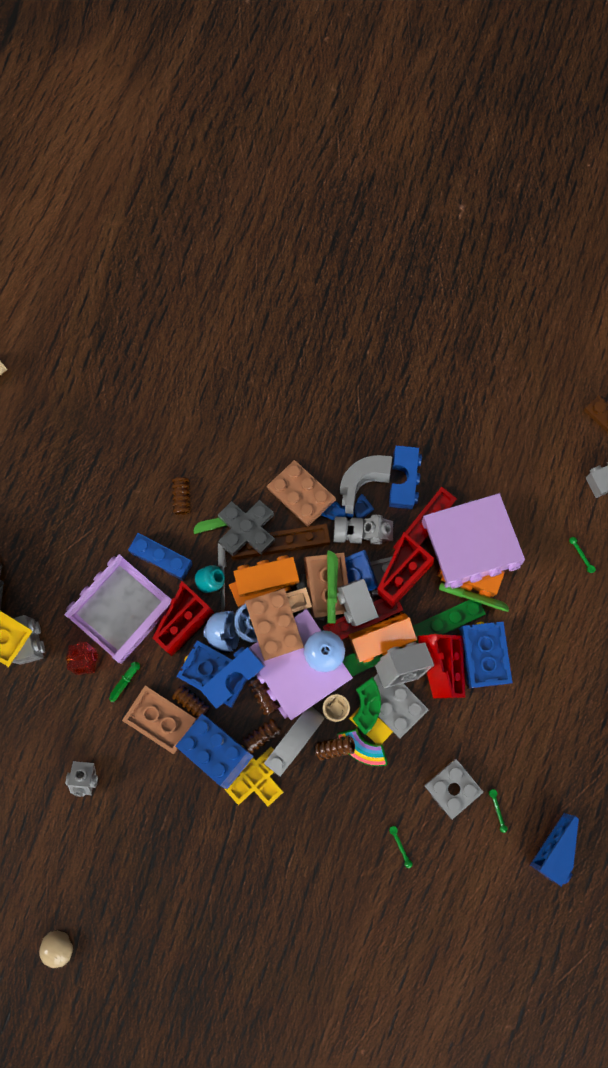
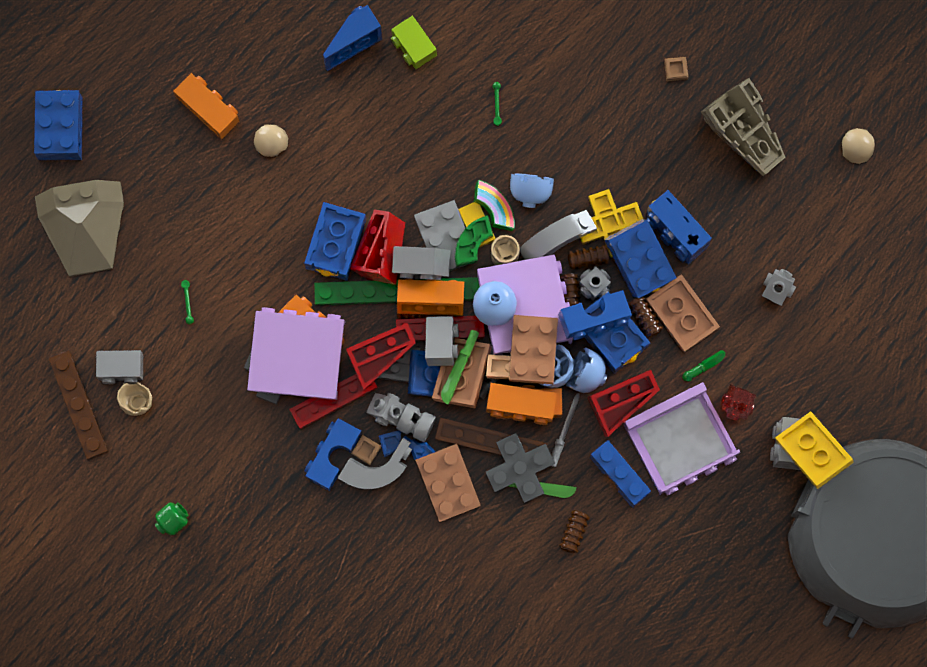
camera: 155 degrees left, 0 degrees up
teal head [195,565,225,593] -> none
reddish brown piece [315,735,355,760] -> none
light grey piece [424,759,483,819] -> none
bright green piece [439,583,509,611] -> none
green hinge [489,789,508,833] -> none
none -> tan hair [117,382,153,416]
none -> green head [155,502,189,535]
none -> tan hair [254,125,288,157]
none -> medium nougat tile [351,435,381,465]
none -> lime piece [390,15,437,69]
none -> light blue cylinder [510,174,554,208]
none -> light grey brick [579,267,611,302]
none -> blue piece [645,190,712,264]
none -> medium nougat tile [664,57,688,81]
none -> dark tan wedge [701,78,785,176]

